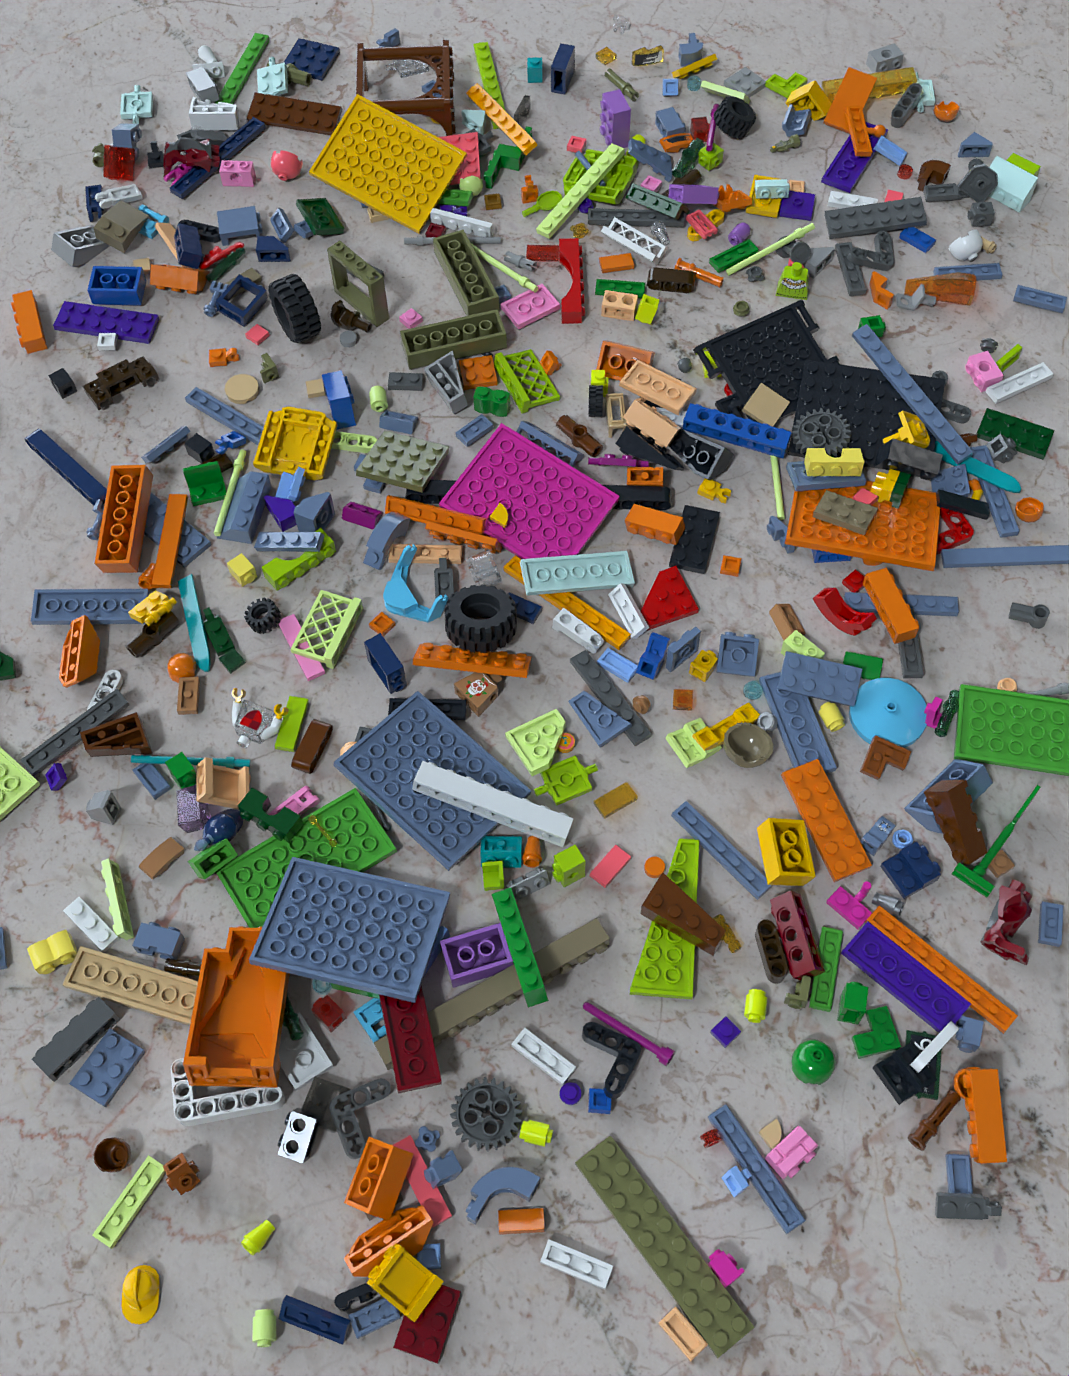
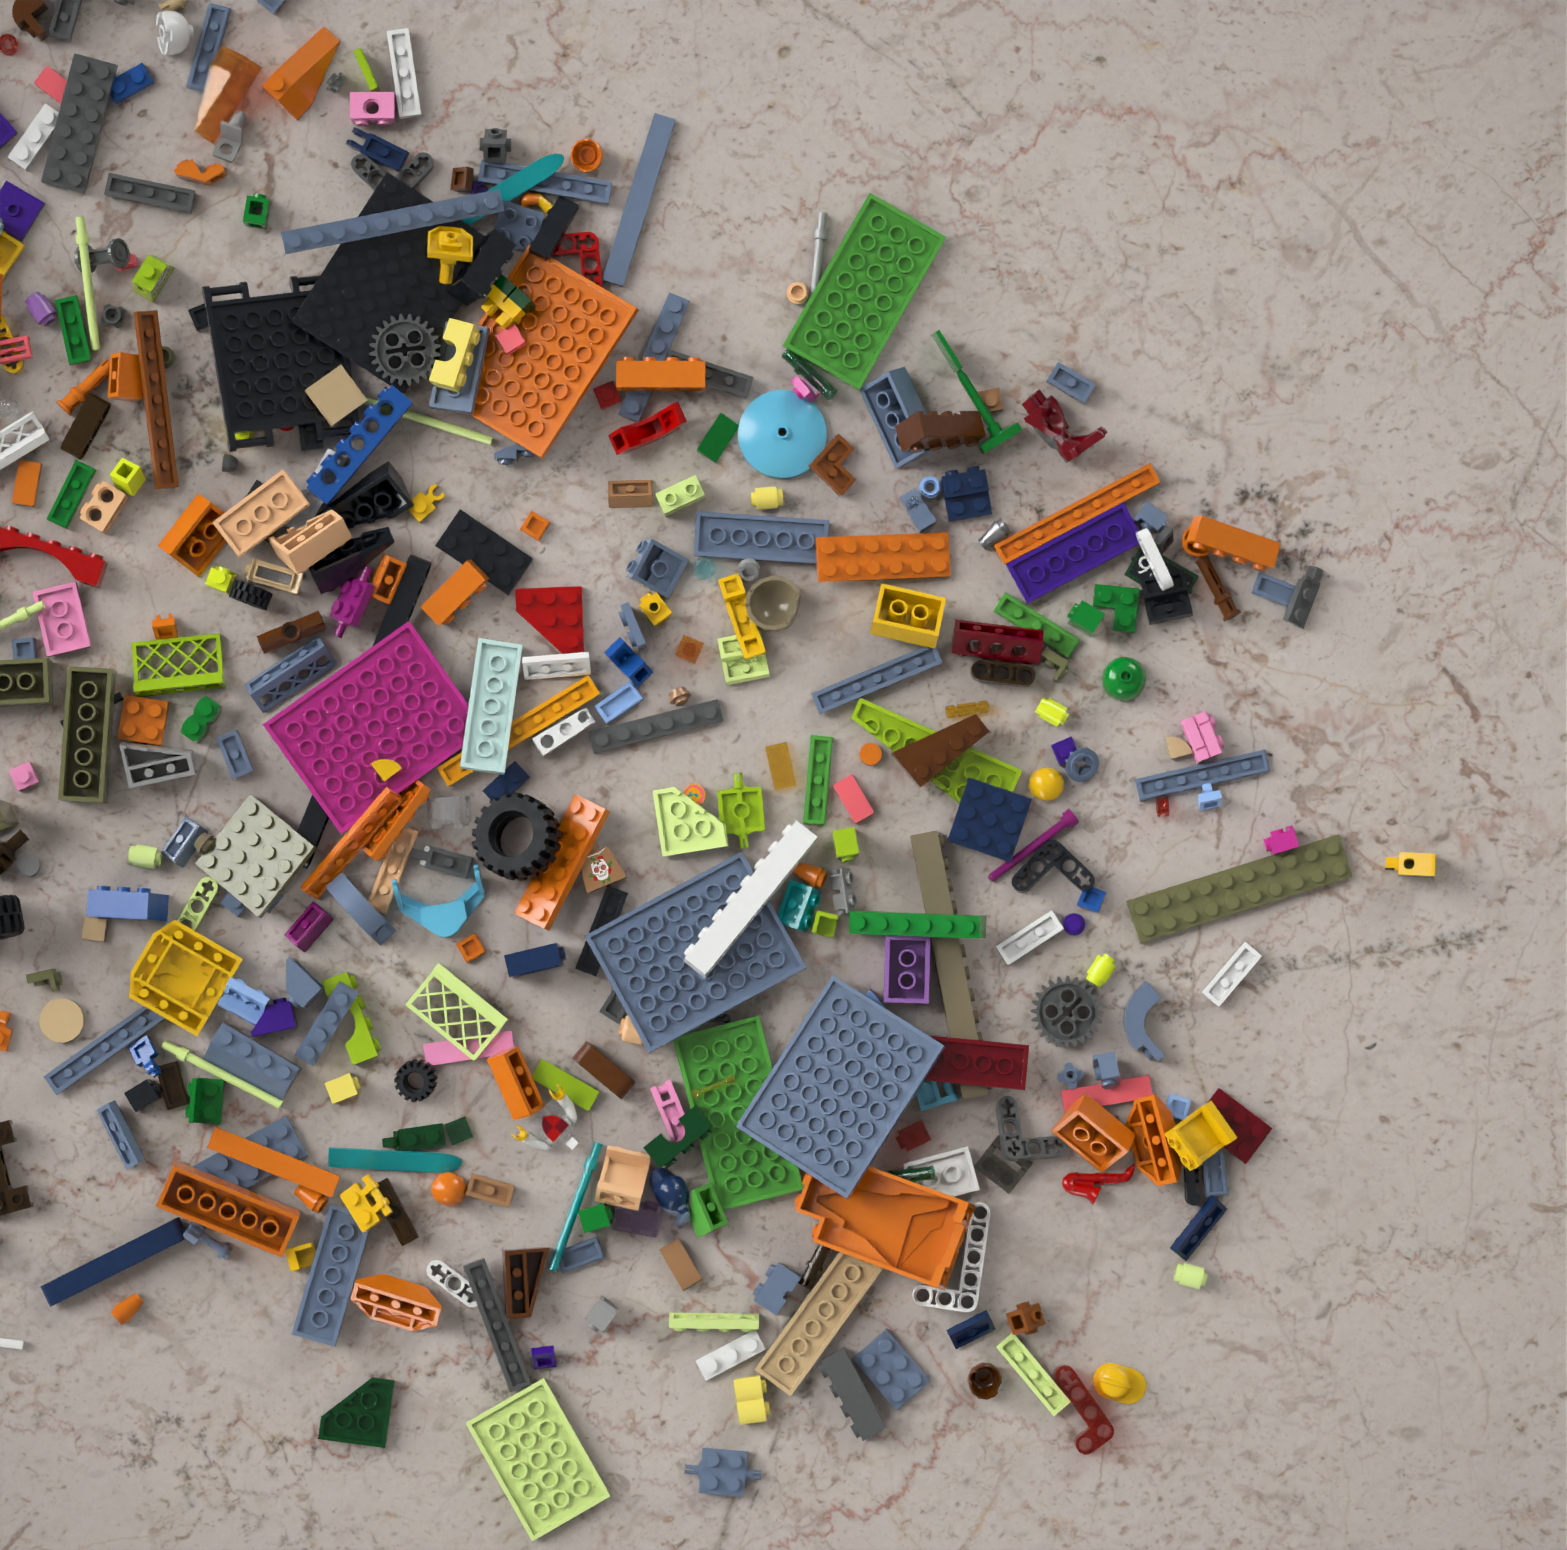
camera: 75 degrees left, 25 degrees up
neon yellow cone [241,1220,275,1256] -> none
brick [278,1108,322,1163] -> none
dark grey plate [388,372,423,391] -> none
orange slope [498,1208,545,1235] -> none
sand blue wing [568,691,632,748] -> none
light nougat tile [658,1306,708,1362] -> none
sand blue plate [777,651,862,707] -> none
light grey slope [803,247,835,279] -> none
dark tan plate [813,490,878,535] -> none
dark pink plate [826,881,872,930] -> none
dark grey beam [847,230,894,271] -> none
dark green plate [976,408,1055,460] -> none
dark grey piece [1009,602,1050,629] -> none
none -> orange brick [108,352,143,402]
none -> orange cone [110,1293,144,1325]
none -> dark orange plate [133,310,179,489]
none -> dark tan plate [194,832,214,854]
none -> orange wedge [262,27,340,121]
none -> yellow panel [285,1242,316,1271]
none -> dark blue hinge [346,127,410,173]
none -> orange brick [487,1046,545,1120]
none -> bright green tile [803,735,833,826]
none -> dark blue plate [946,1310,996,1349]
none -> dark blue plate [947,778,1032,863]
none -> yellow hair [1028,767,1065,801]
none -> clear red beam [1054,1364,1114,1455]
none -> red piece [1062,1164,1136,1205]
none -> sand blue gear [1064,747,1099,782]
none -> dark grey tile [1154,526,1174,555]

